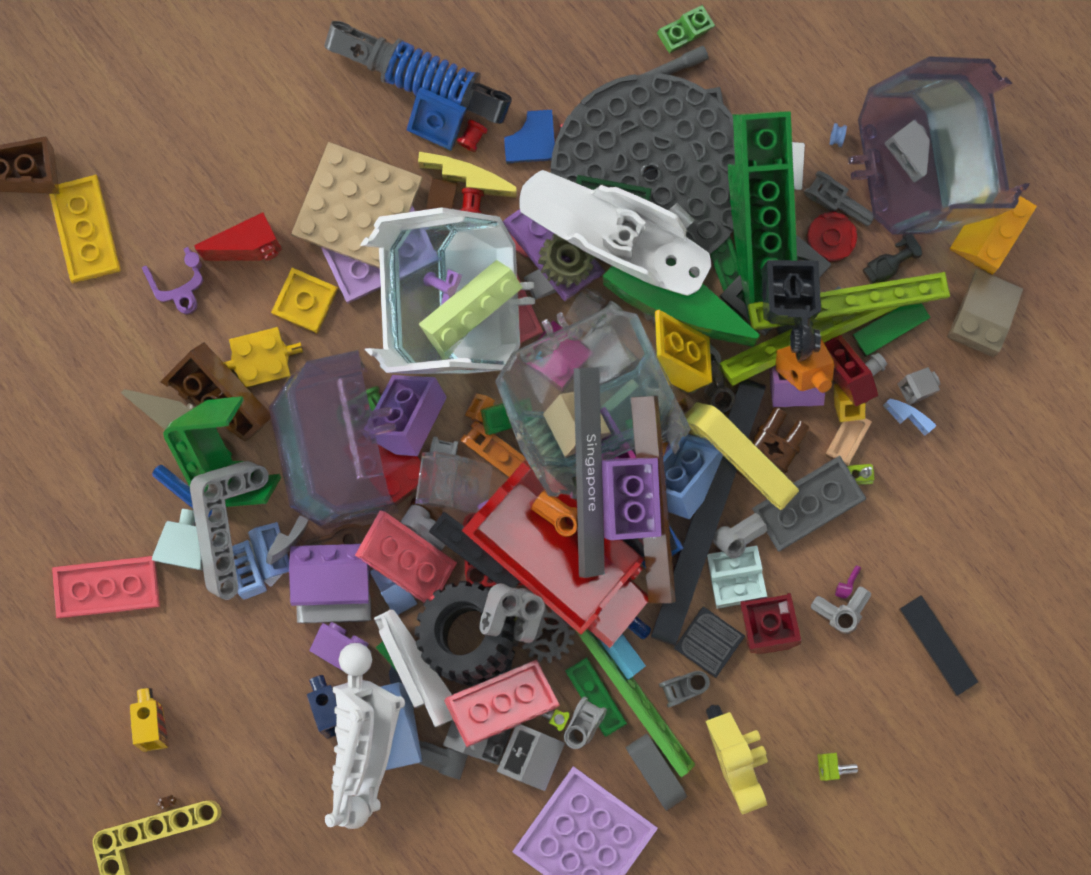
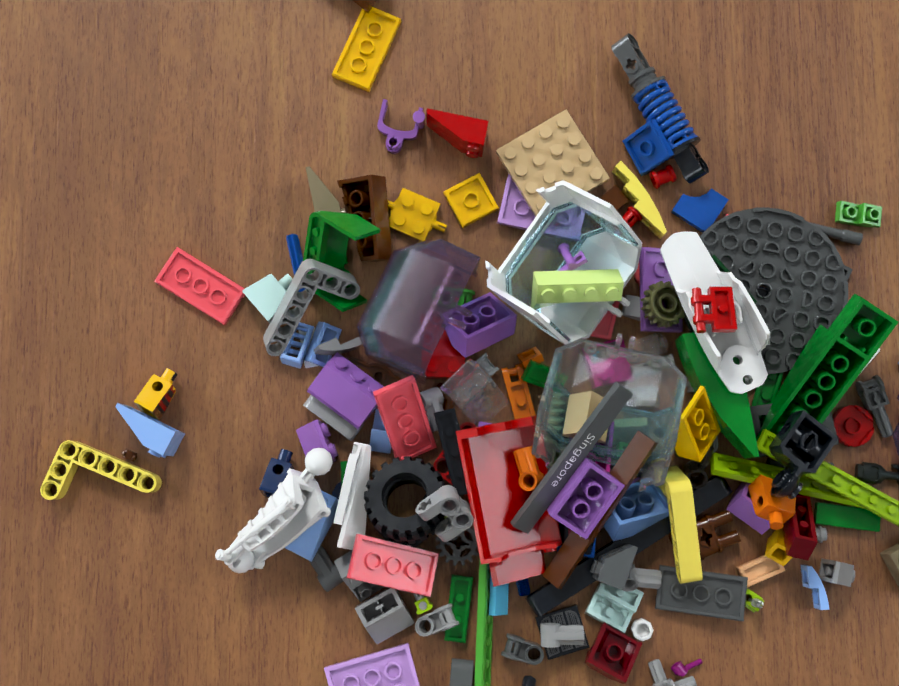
camera: 35 degrees right, 0 degrees up
none -> light blue slope [115,403,185,458]
none -> light grey piece [540,623,584,648]
none -> dark grey slope [590,543,638,590]
none -> white tile [631,618,654,641]
none -> red plate [691,287,737,333]

